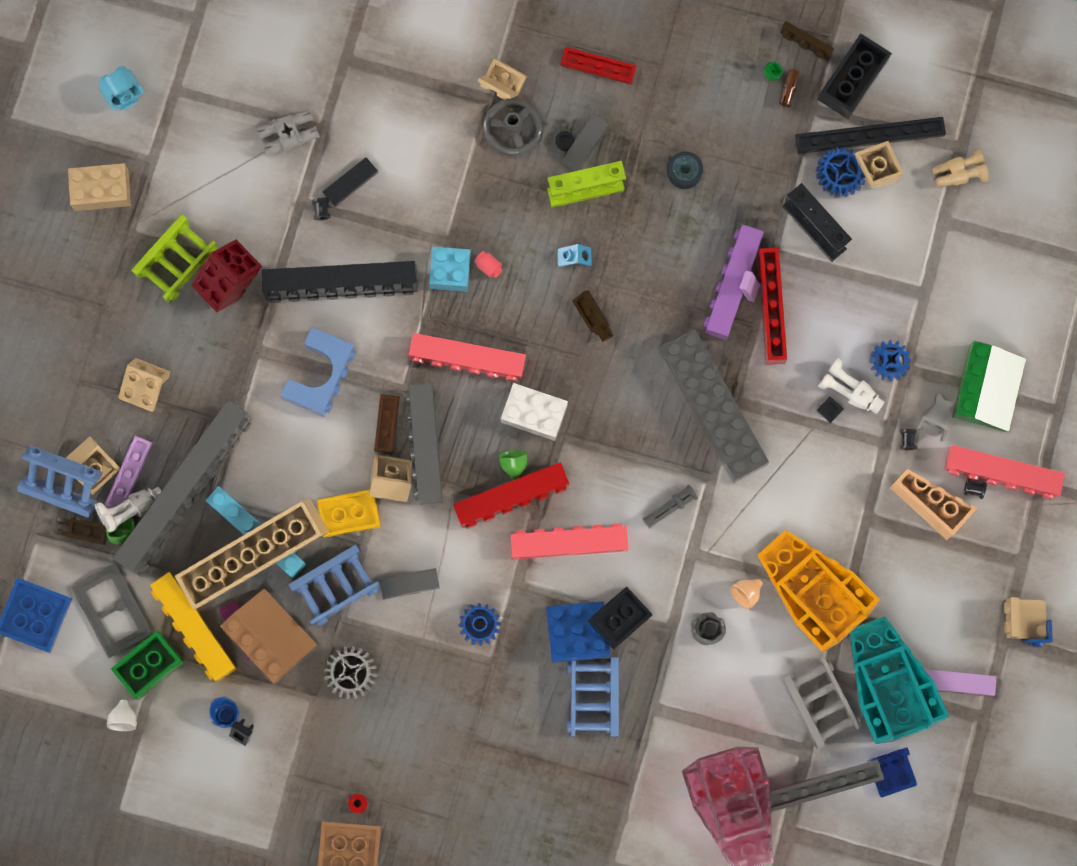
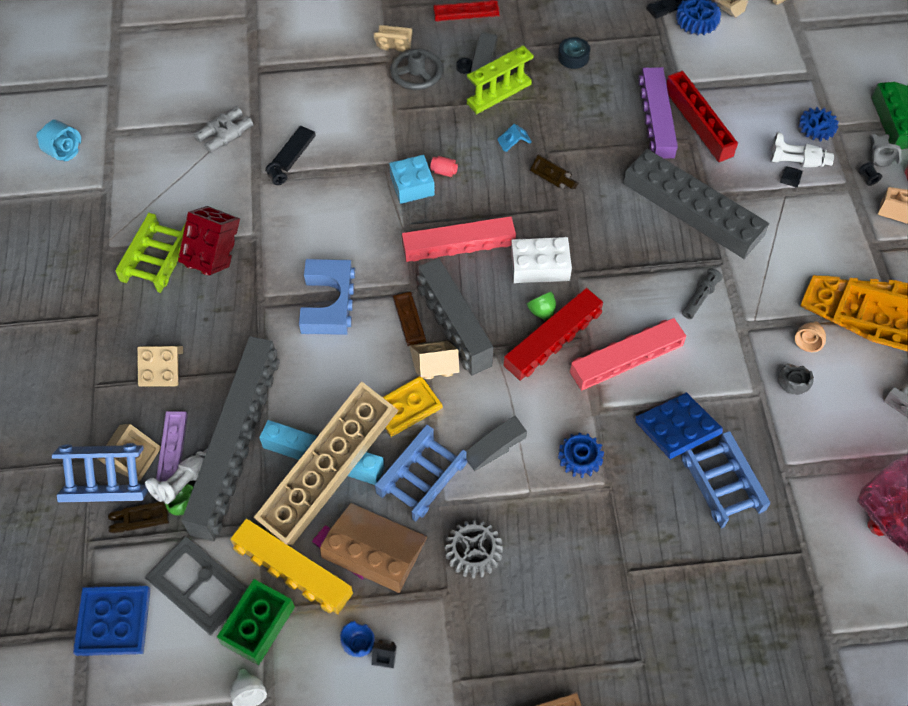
camera: 20 degrees left, 20 degrees down
tan brick [68,163,131,211] -> none
black brick [261,261,418,303] -> none
red plate [348,794,368,813] -> none
black tile [588,586,653,650] -> none
lavender tile [739,271,760,302] -> none
black fence [782,183,852,262] -> none

